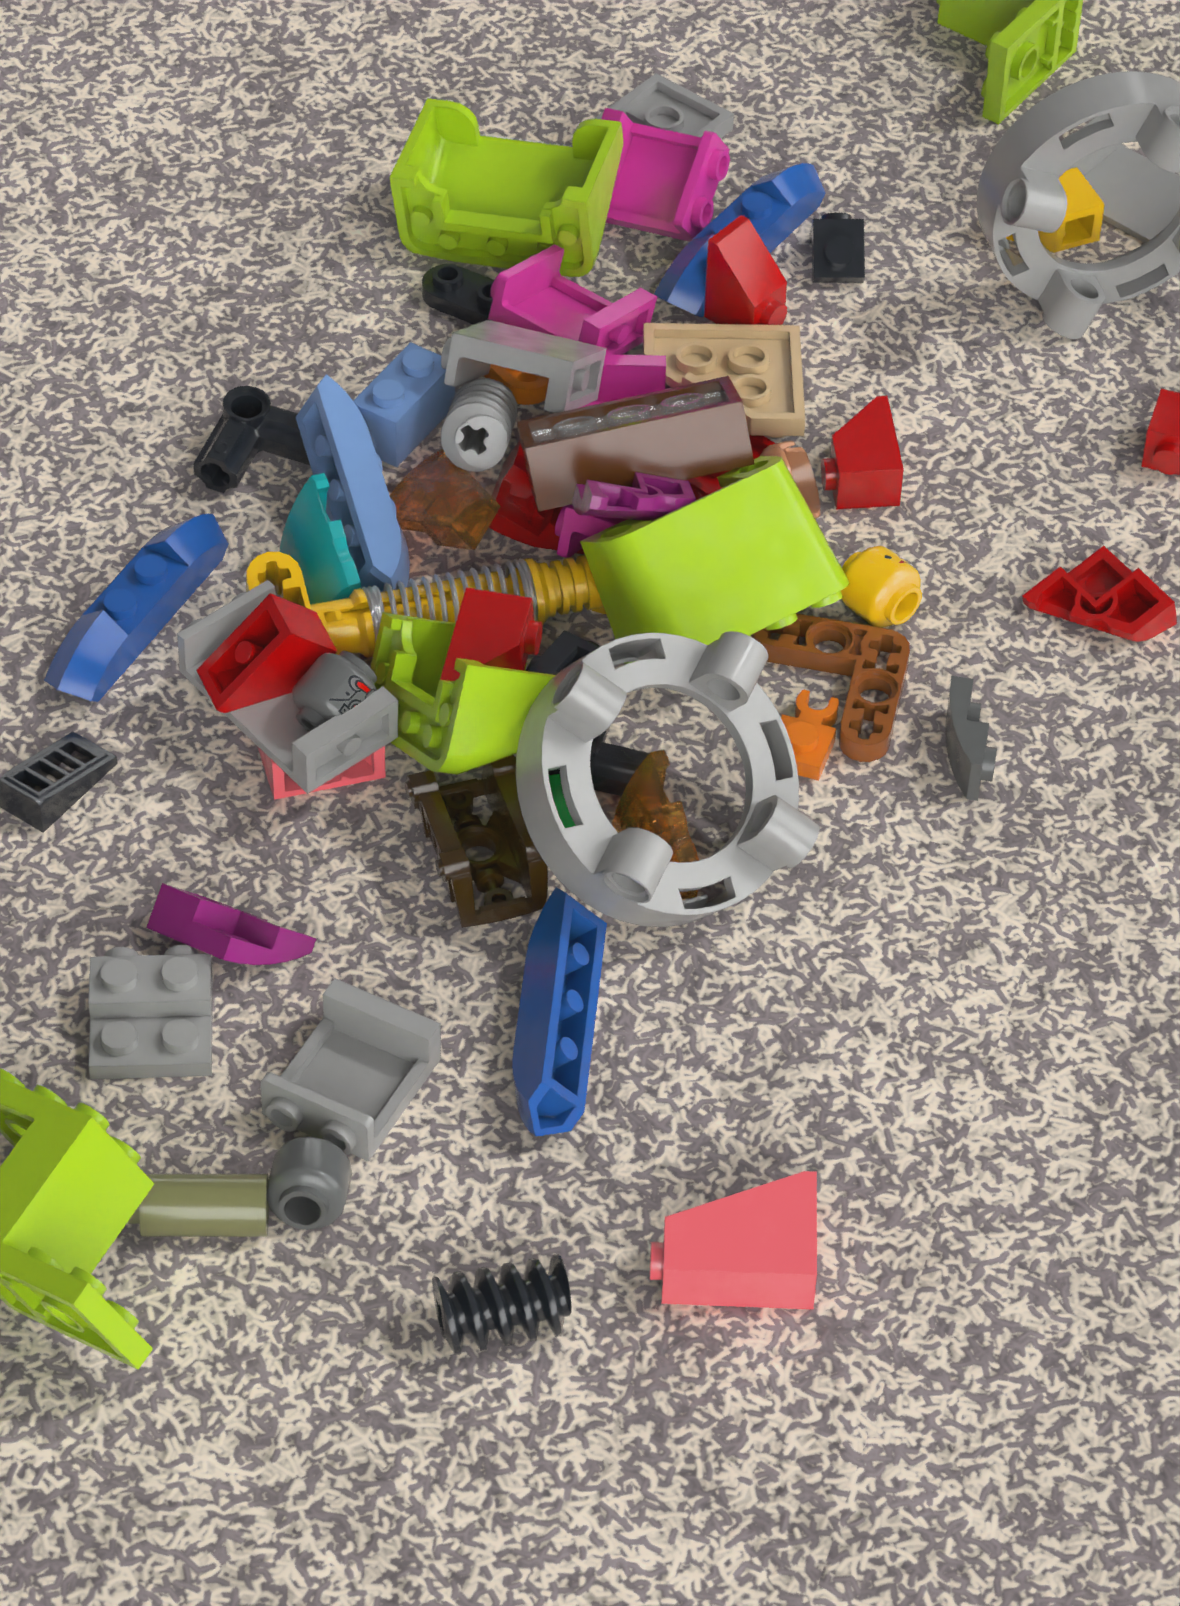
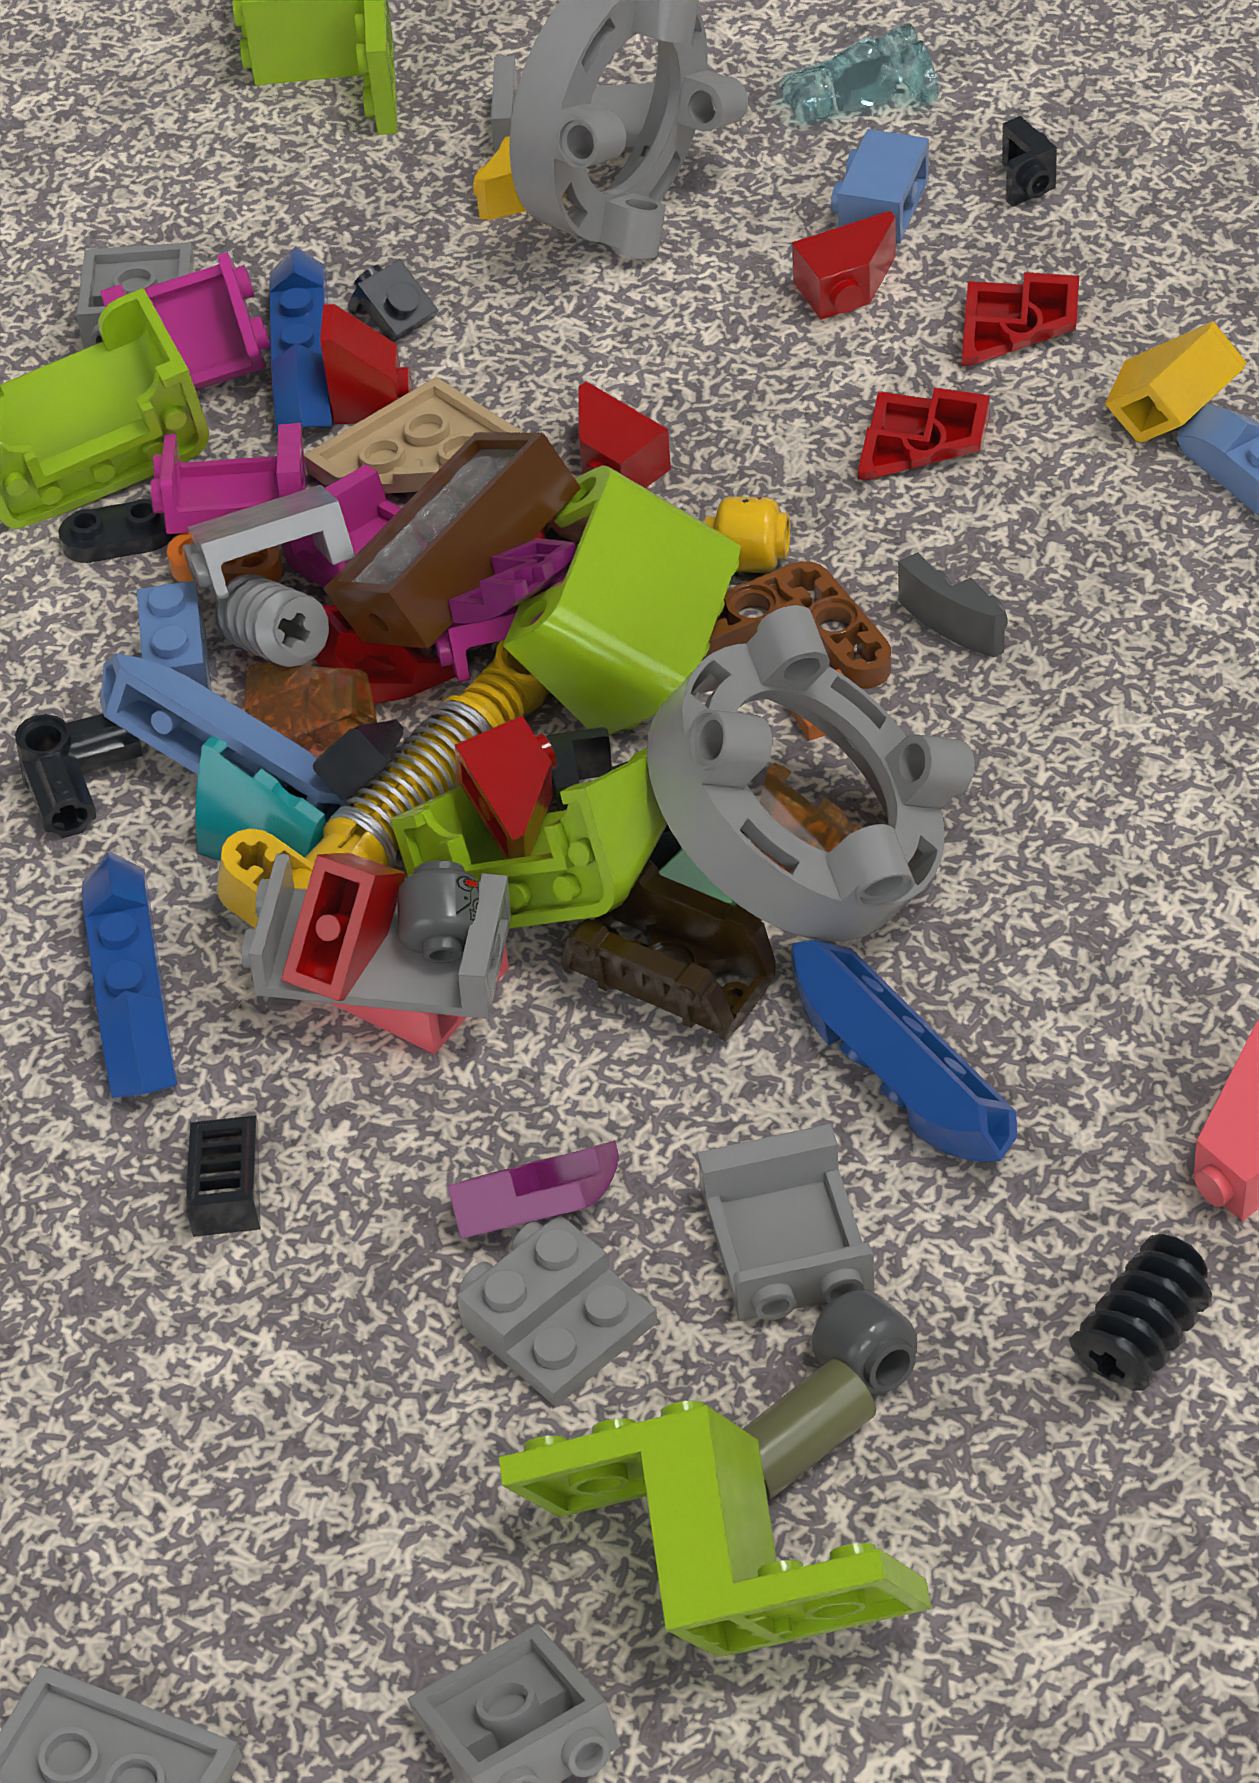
camera: 35 degrees left, 0 degrees up
none -> black slope [313,719,404,800]

